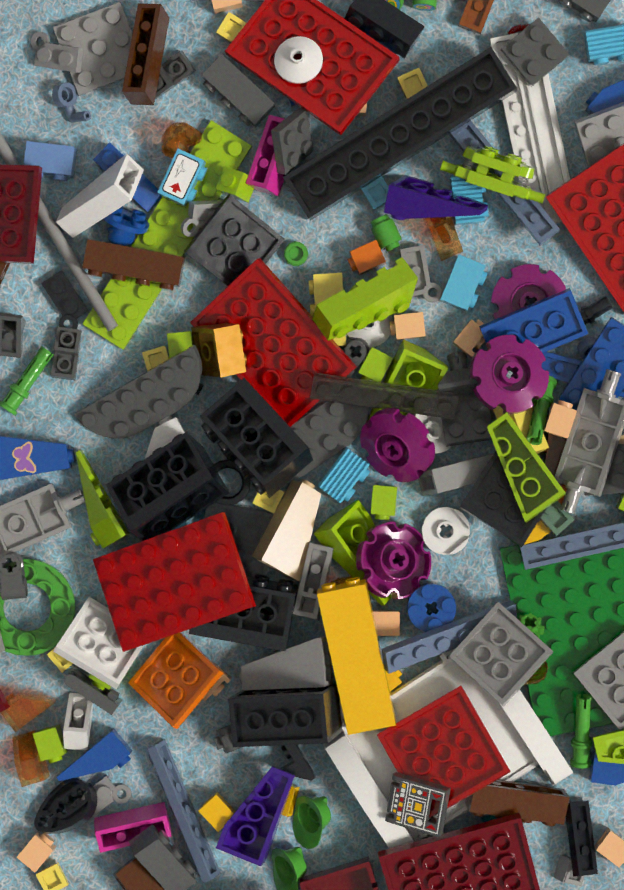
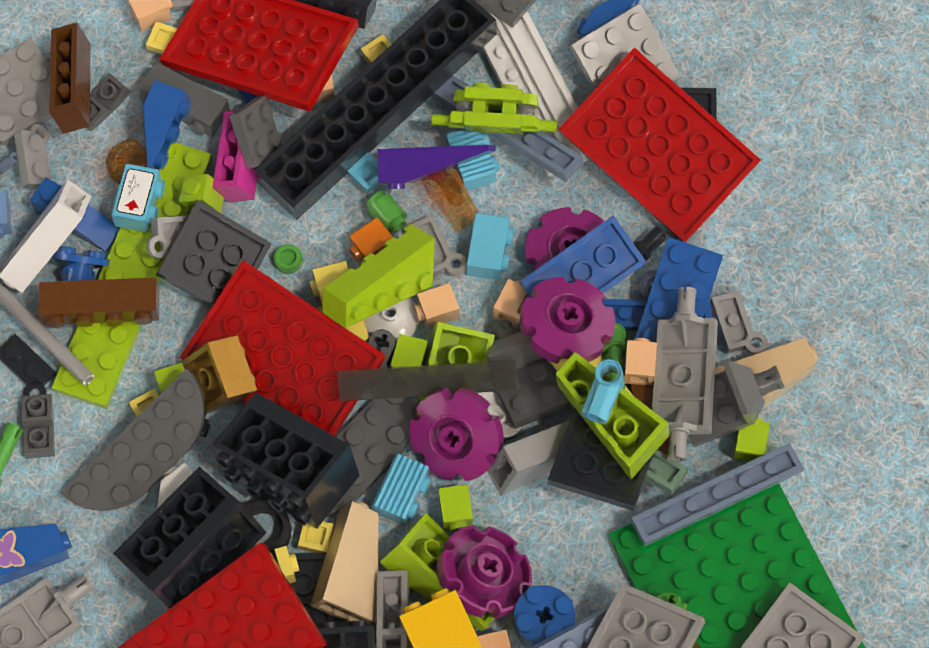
camera: 15 degrees left, 20 degrees down
lime wedge [75,450,130,549] -> none
white dish [274,36,323,84] -> none
white plate [421,507,470,555] -> none
yellow piece [524,520,551,545] -> none
none -> light grey hinge [14,124,51,188]
none -> blue slope [143,80,191,170]
none -> light yellow plate [275,546,300,583]
none -> medium azure piece [581,359,625,424]

